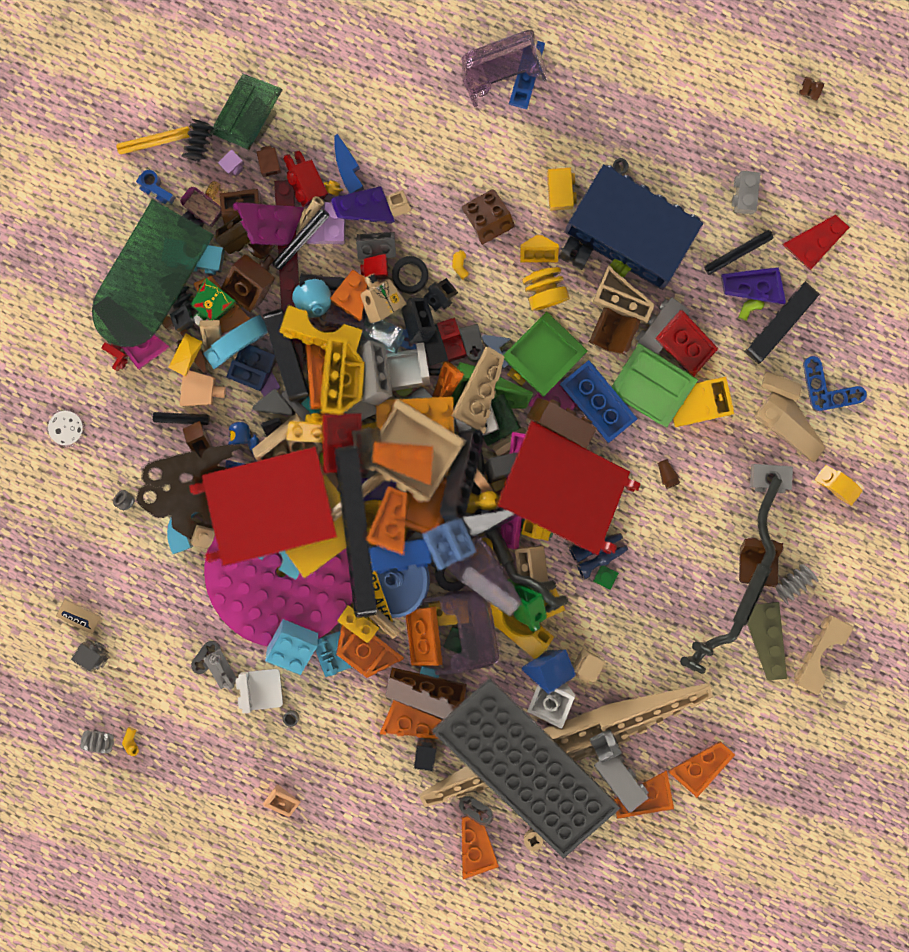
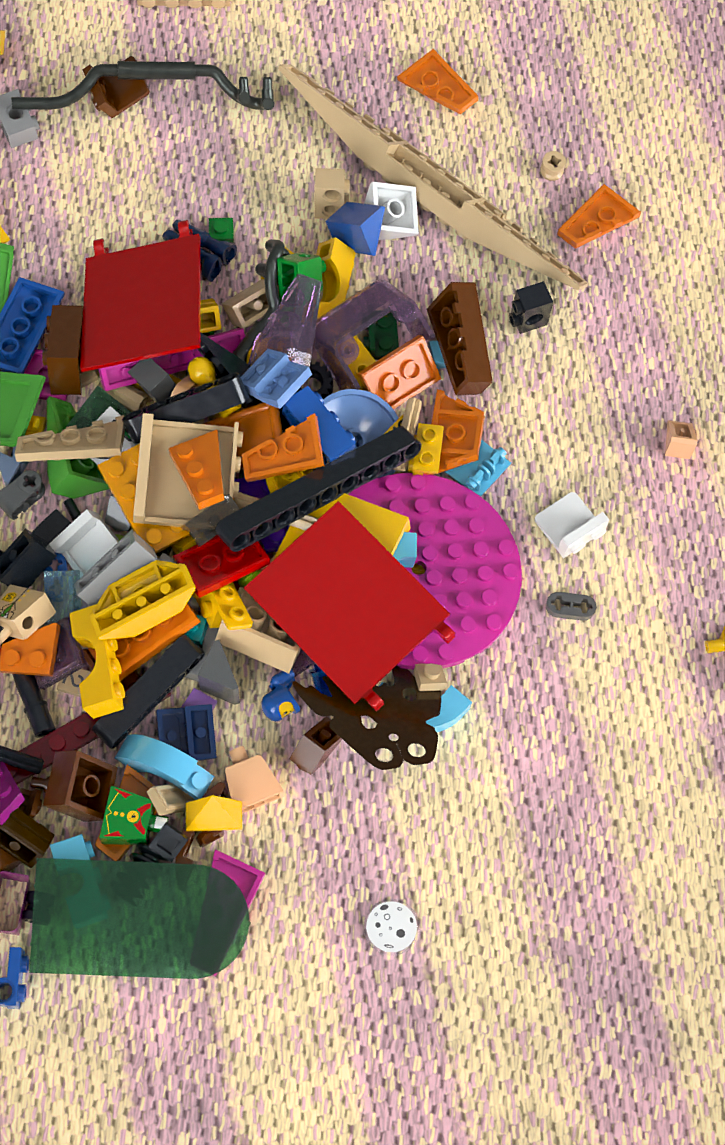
camera: 125 degrees left, 20 degrees down
tan slope [56,599,101,634] -> none
dark grey brick [71,640,109,672] -> none
red bracket [101,342,128,371] -> none
dark grey tile [113,490,135,510] -> none
black axle [152,412,210,425] -> none
light grey hinge [203,649,236,690] -> none
black slope [261,417,283,436] -> none
medium azure brick [265,619,318,675] -> none
dark grey hinge [283,710,299,727] -> none
medium azure cylinder [292,279,332,318] -> none
orange wing [380,700,444,739] -> none
orange wing [432,361,464,398] -> none
dark grey plate [432,678,620,859] -> none
red slope [437,317,467,362] -> none
dark grey beam [459,796,493,826] -> none
dark grey panel [590,729,622,763] -> none
light grey brick [594,755,649,813] -> none
reddish brown cone [657,459,680,489] -> none
orange wing [668,741,735,798] -> none
olive wing [747,602,787,681] -> none
light grey piece [775,564,819,605] -> none

